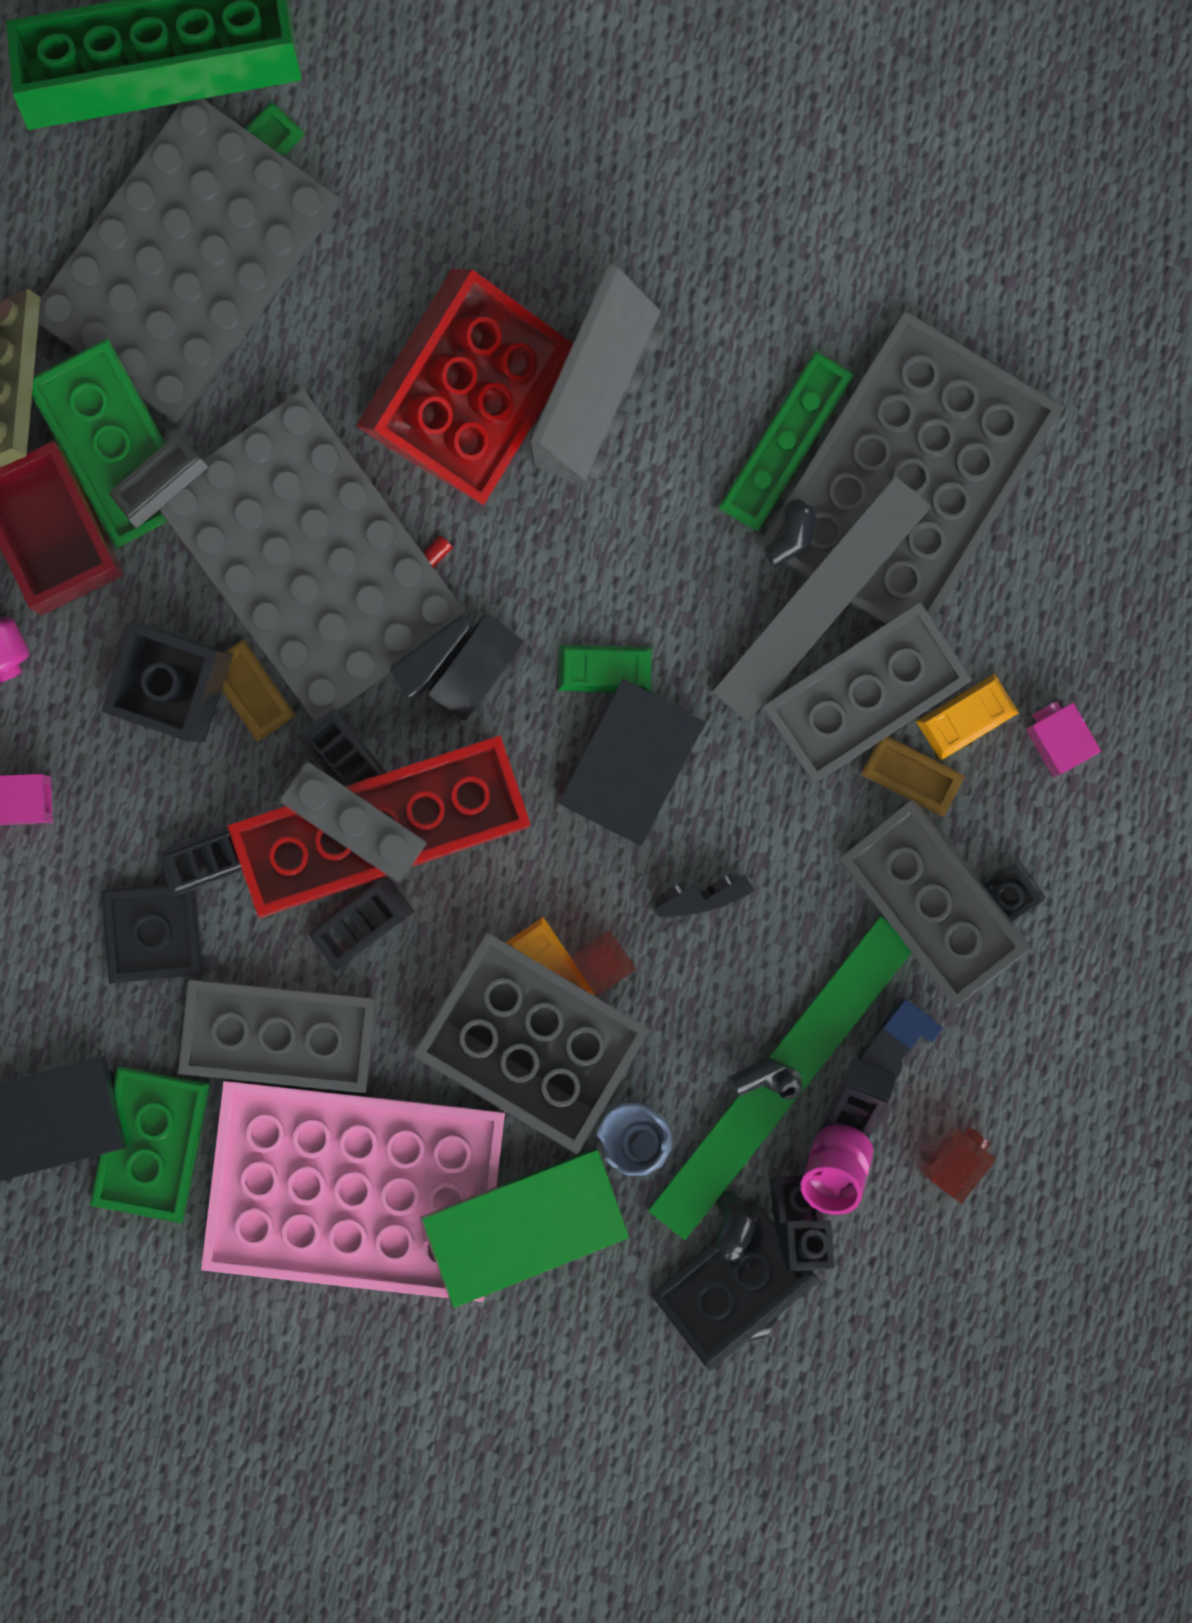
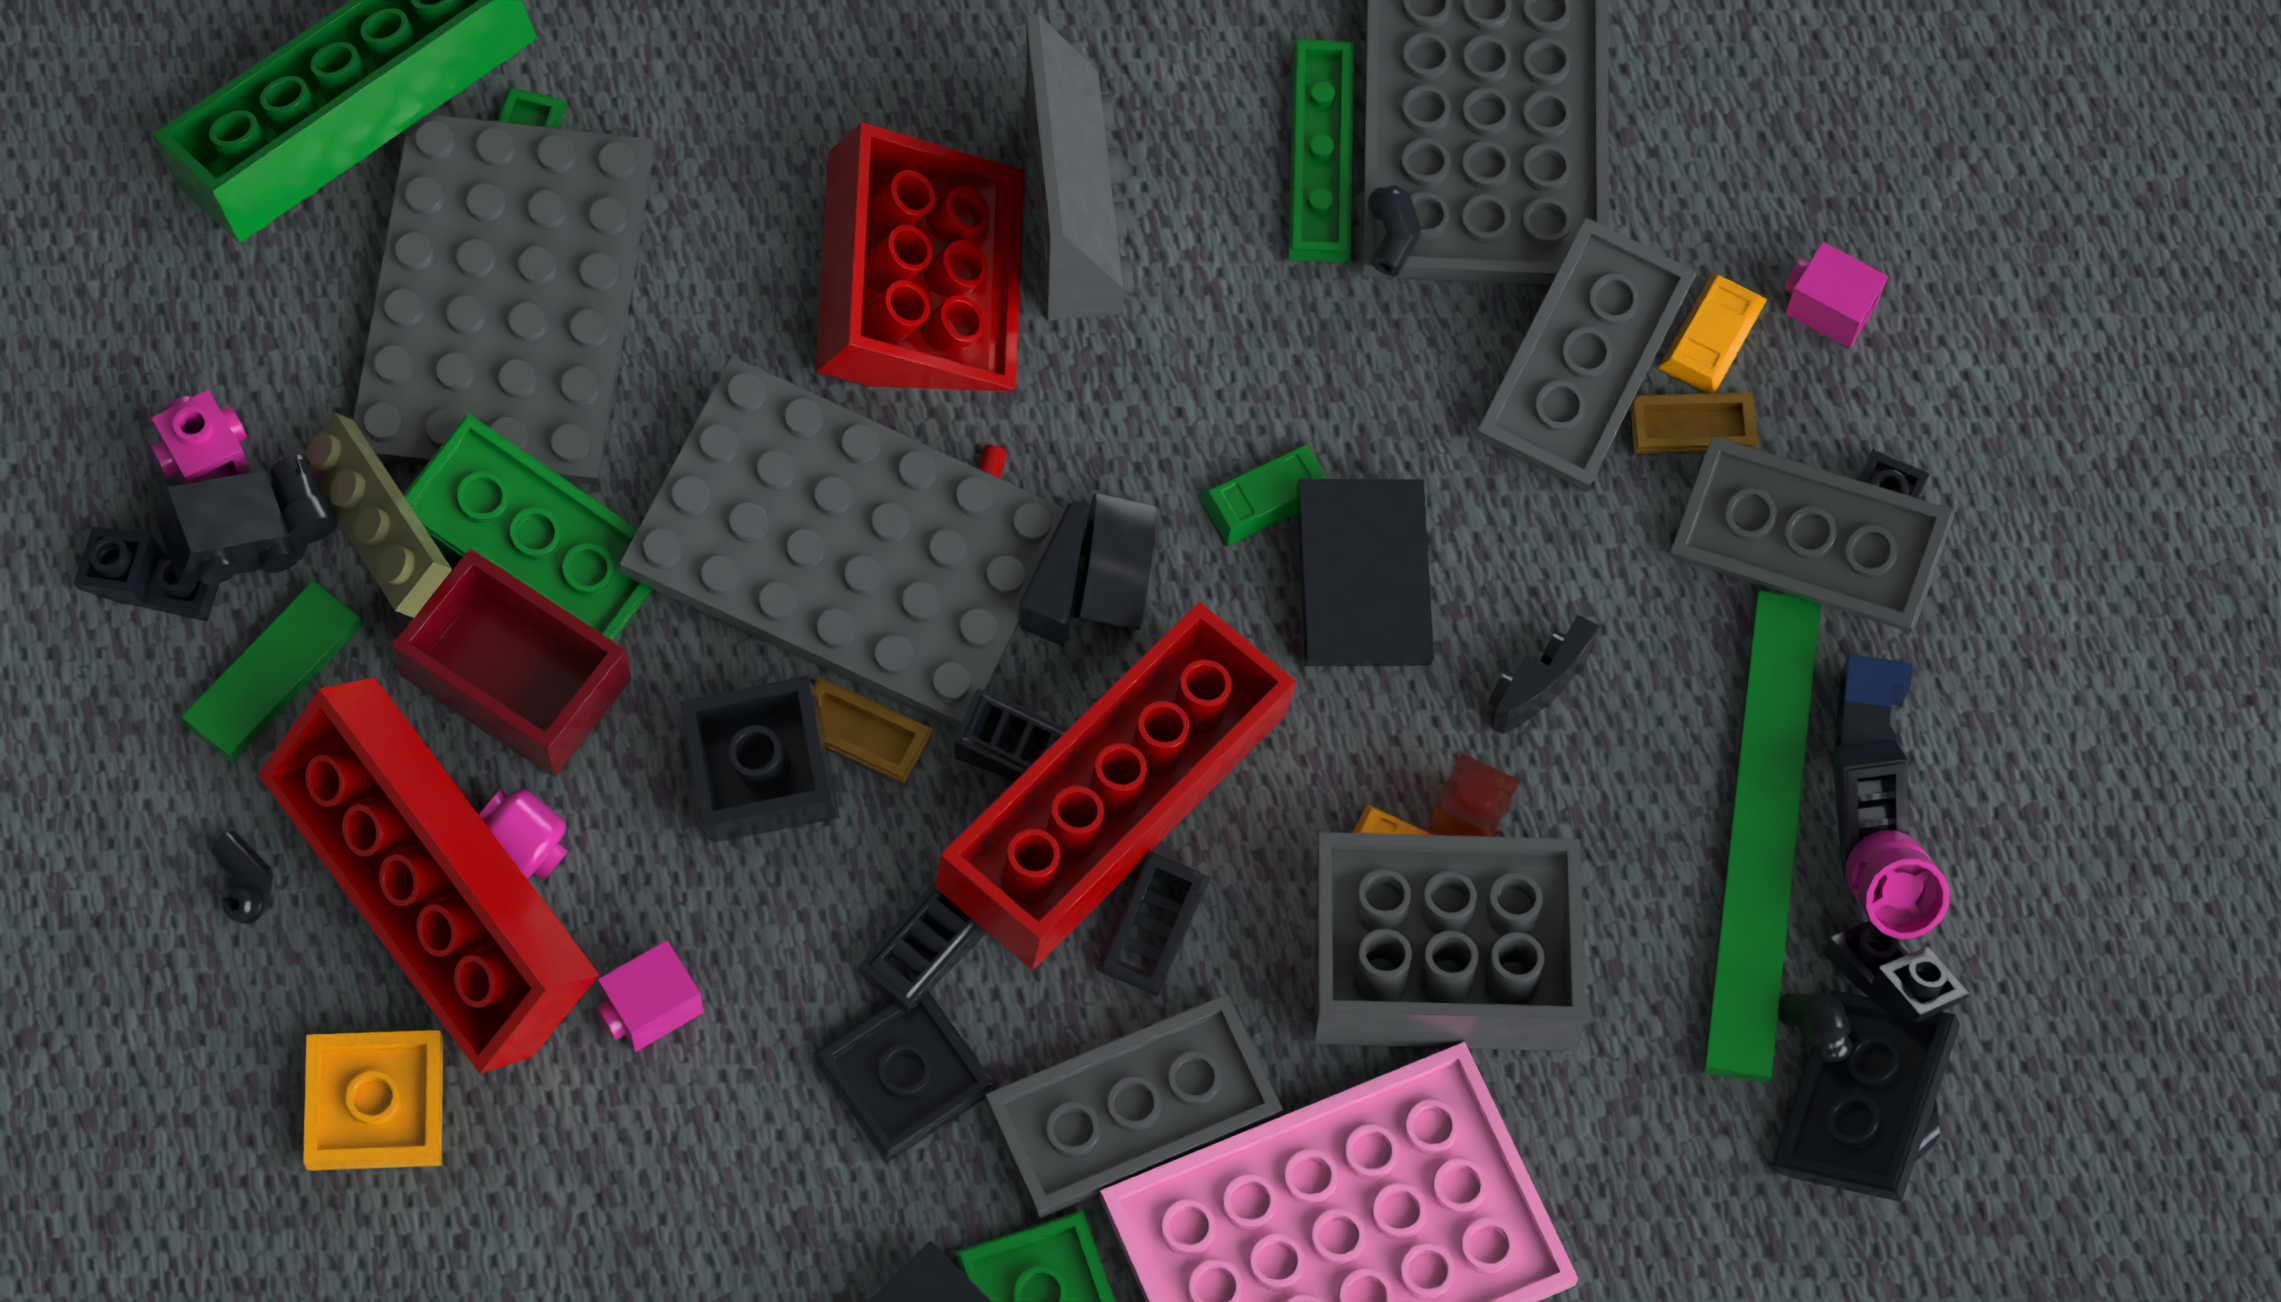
camera: 35 degrees left, 20 degrees down
dark grey tile [108,433,208,528] -> none
dark grey plate [280,761,427,883] -> none
green tile [420,1148,629,1308] -> none
sand blue hair [597,1103,672,1176] -> none
dark grey tile [712,476,932,722] -> none
black arm [730,1058,802,1100] -> none
clear red brick [919,1127,996,1204] -> none

